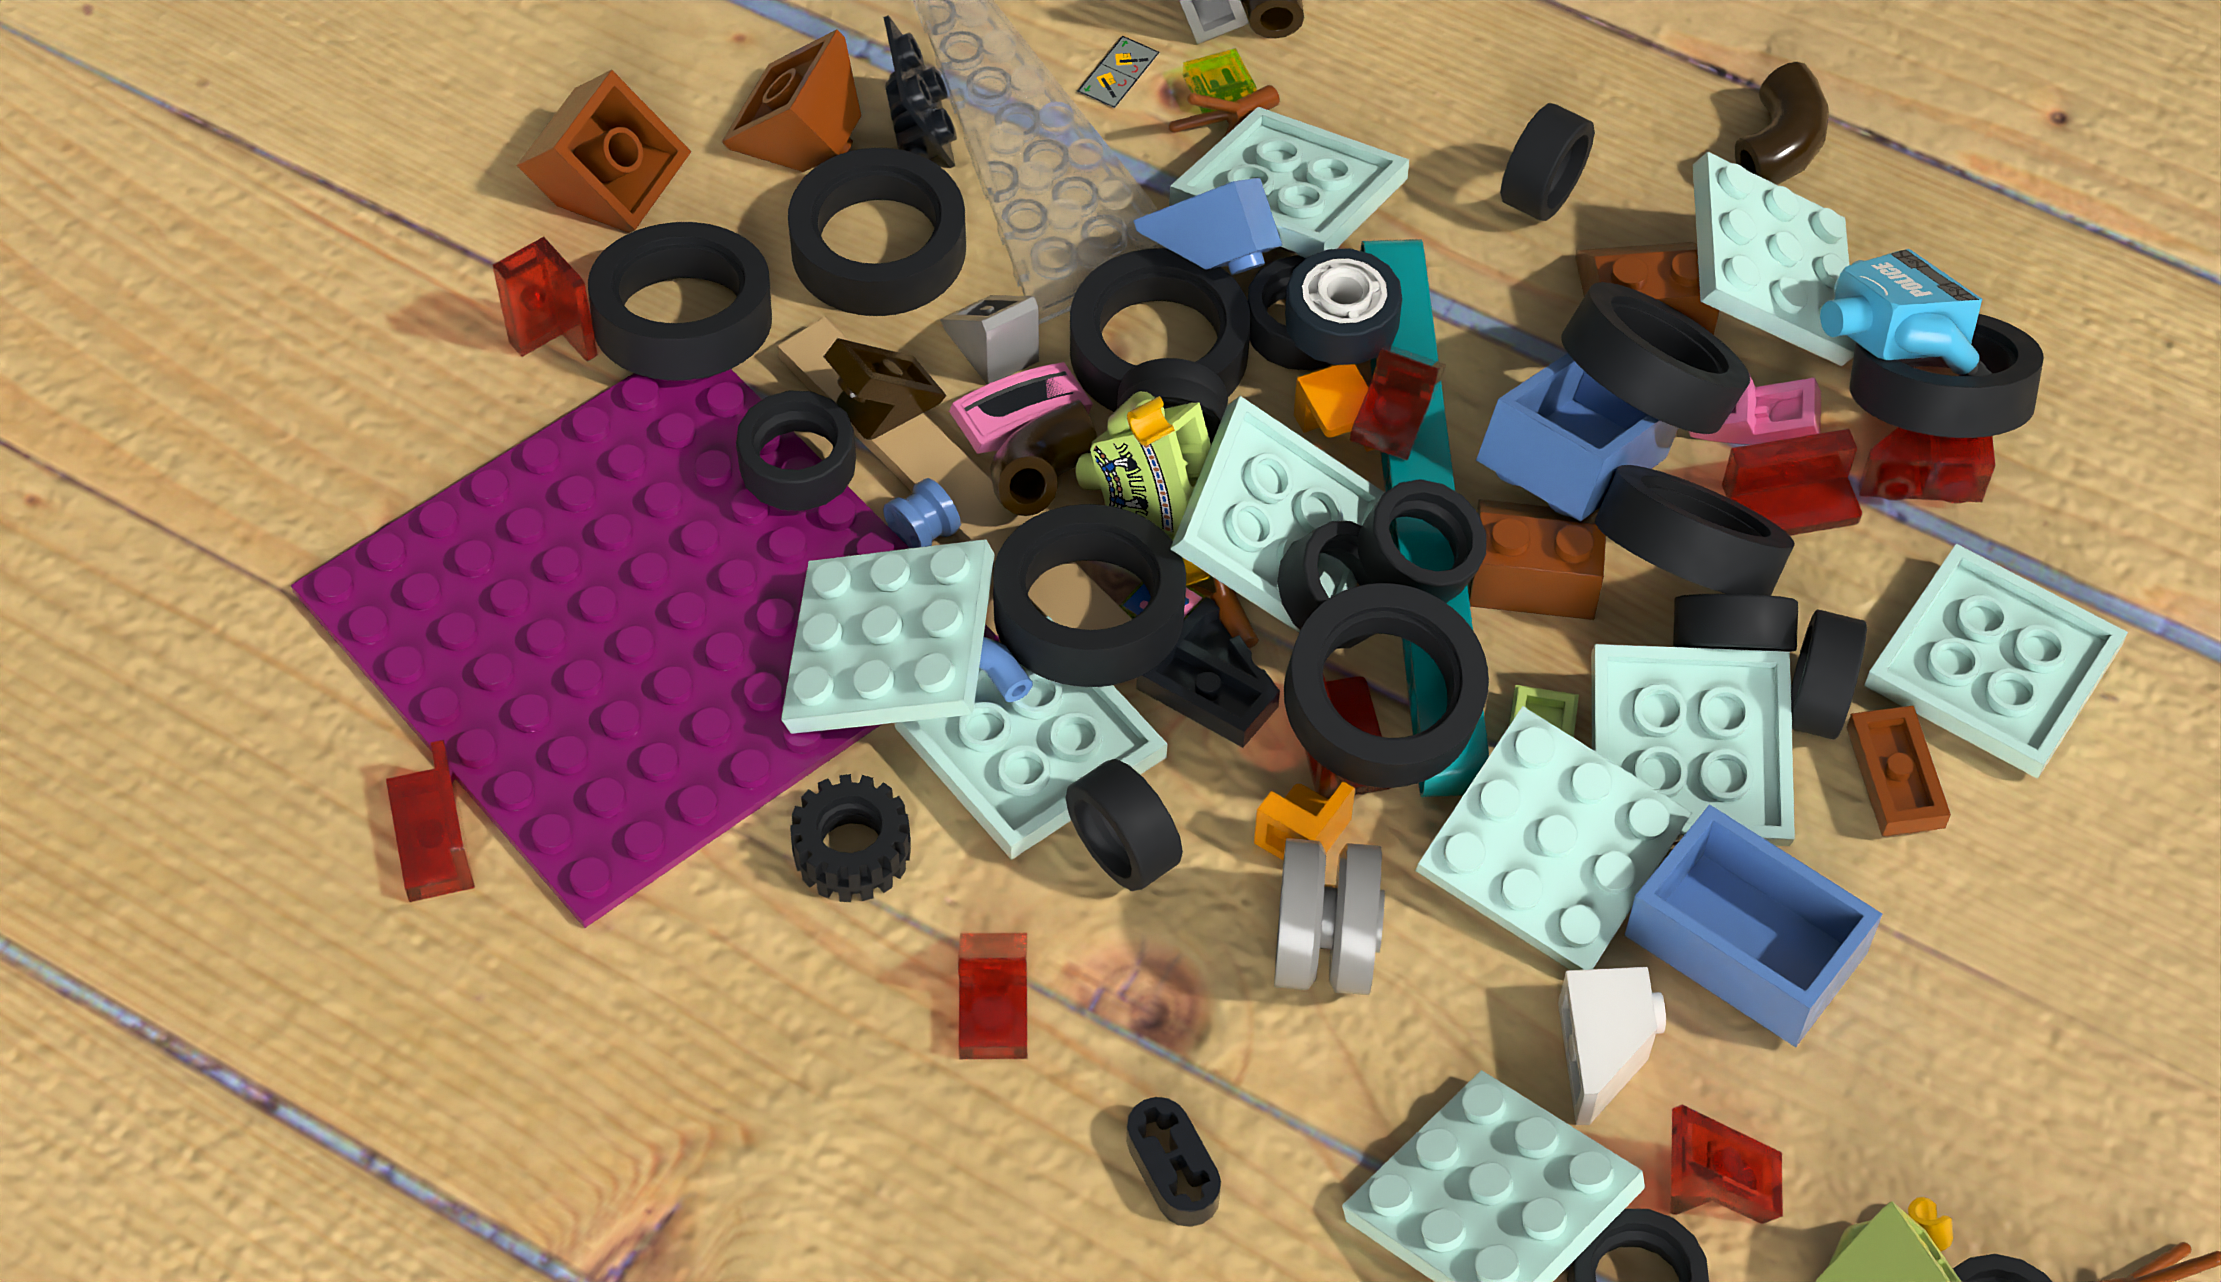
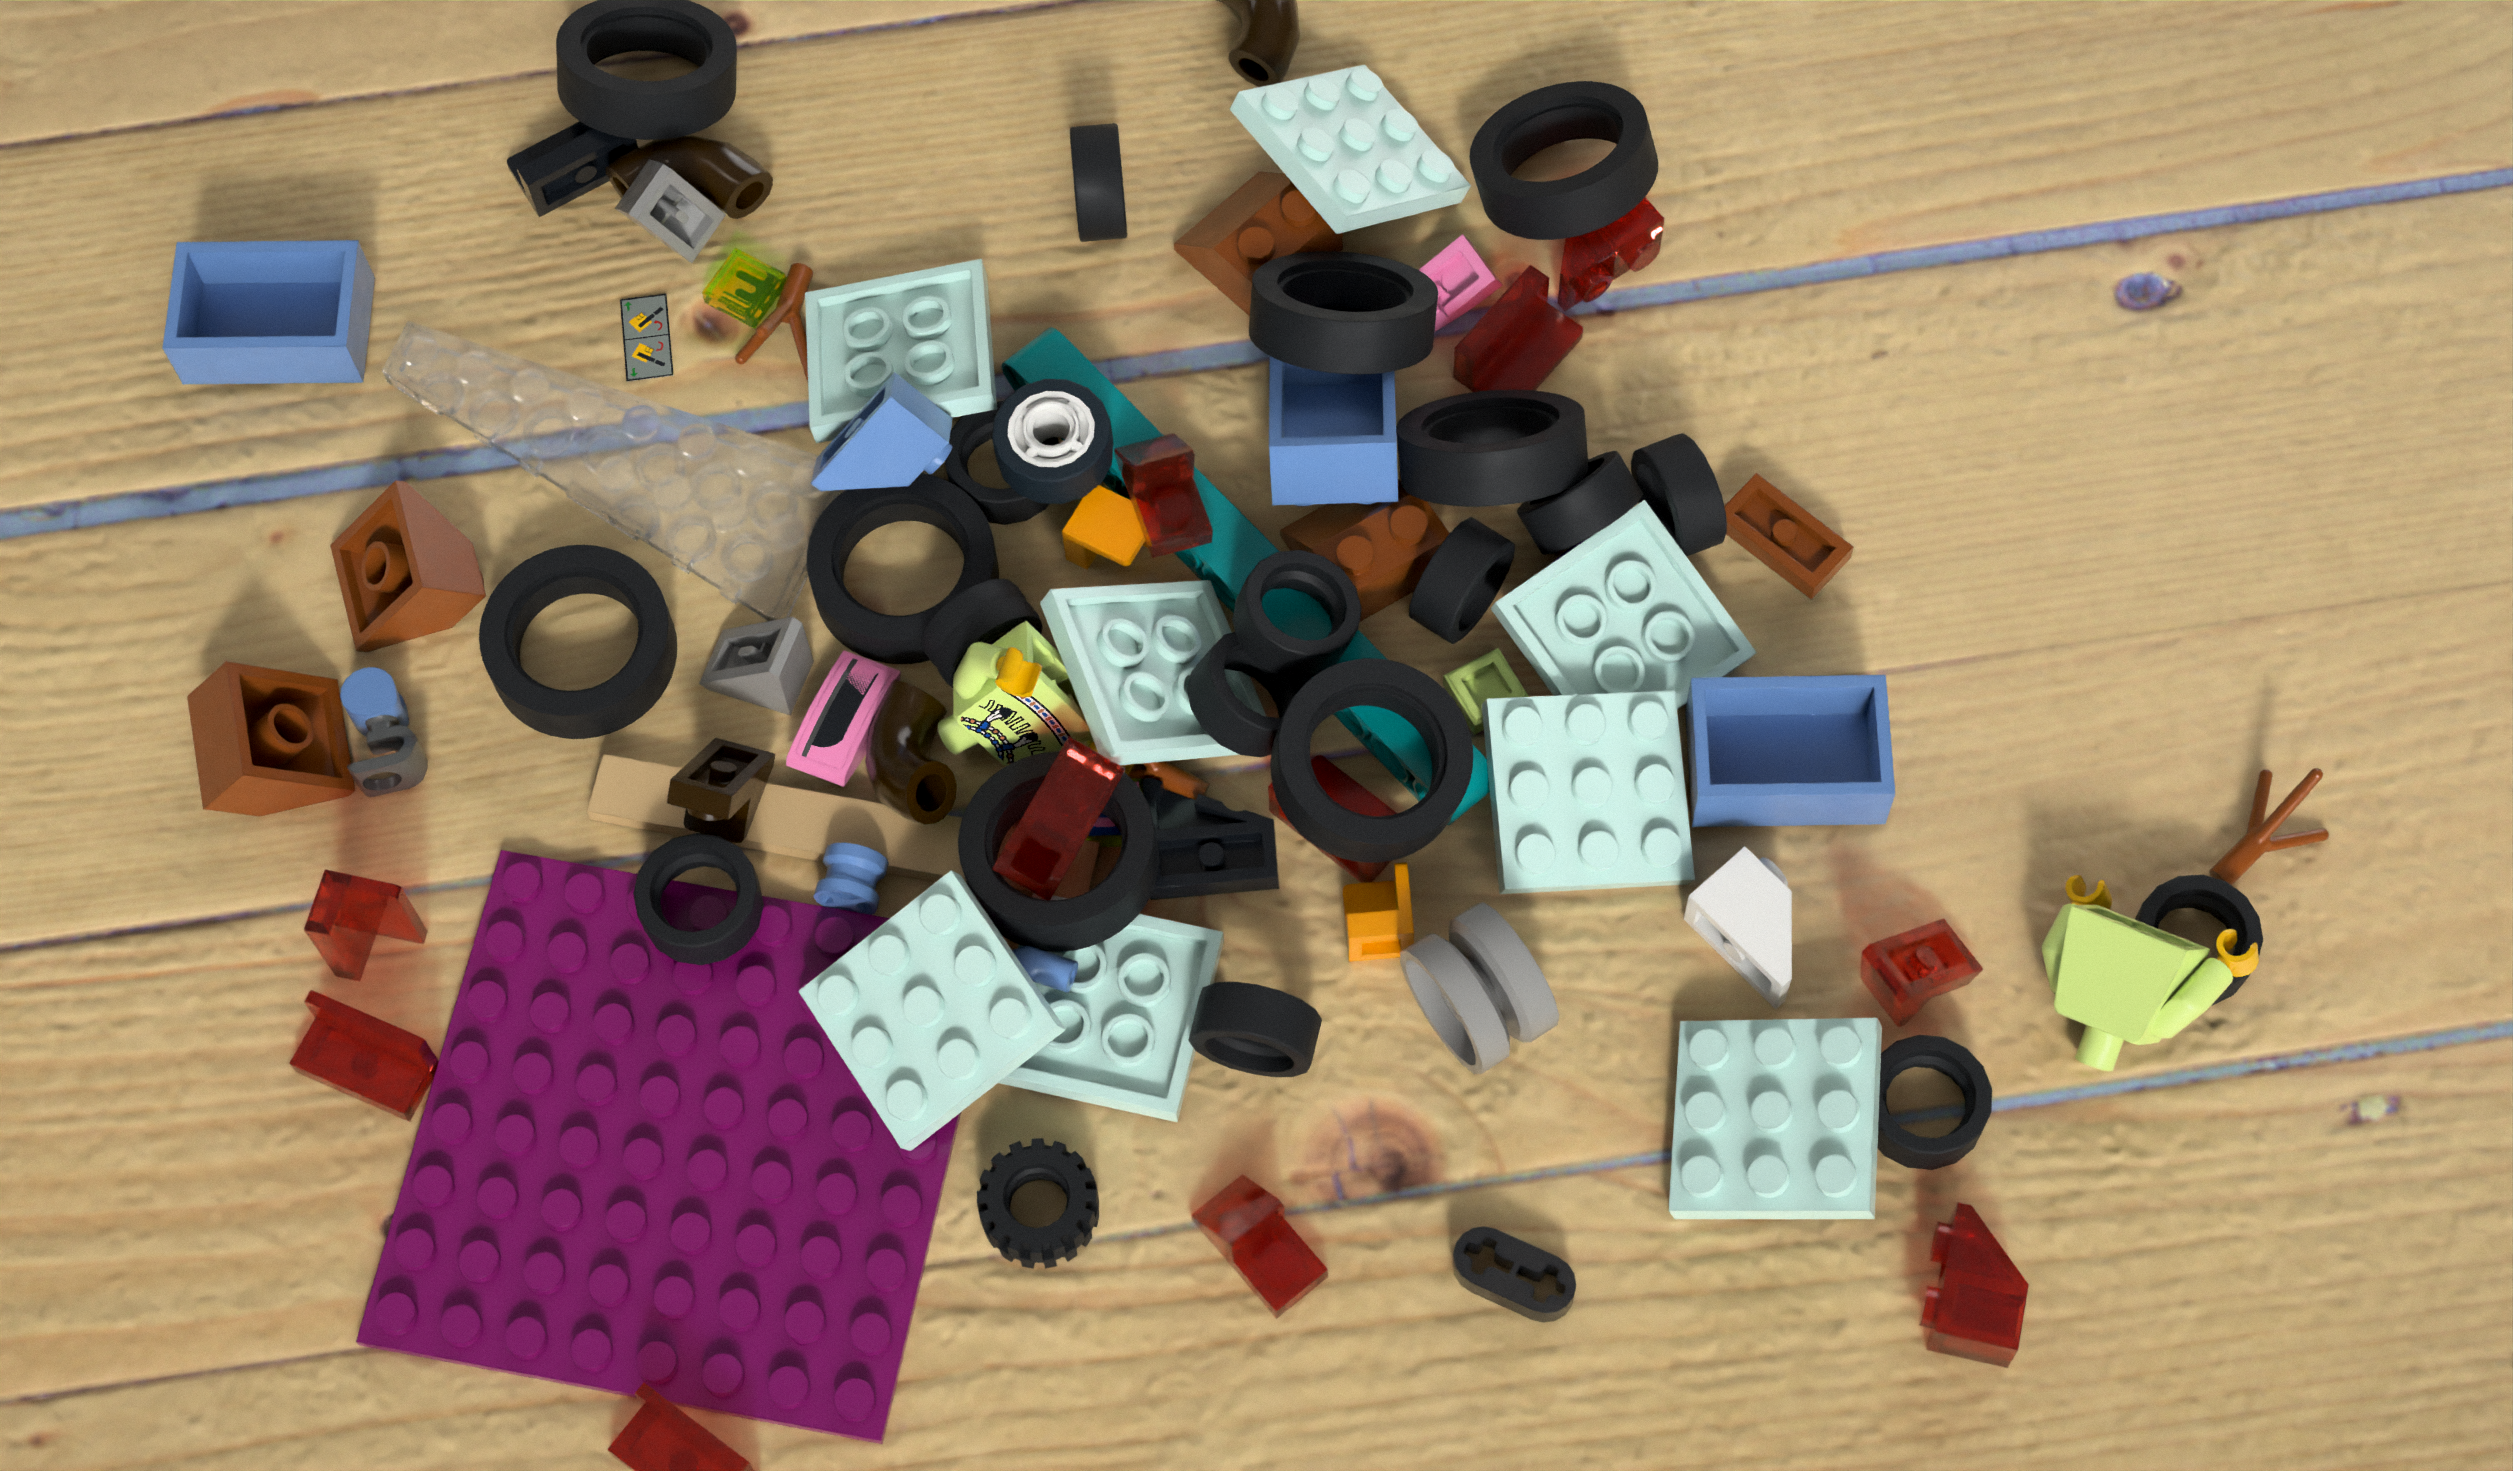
camera: 35 degrees left, 10 degrees up
black tyre [588,222,772,380] -> none
black hinge [883,15,957,168] -> none
medium azure torso [1820,249,1994,377] -> none
light aqua plate [1864,544,2128,779] -> none
none -> clear red panel [289,990,439,1122]
none -> leg [340,667,428,797]
none -> clear red slope [992,736,1126,900]
none -> black tyre [1409,517,1515,644]

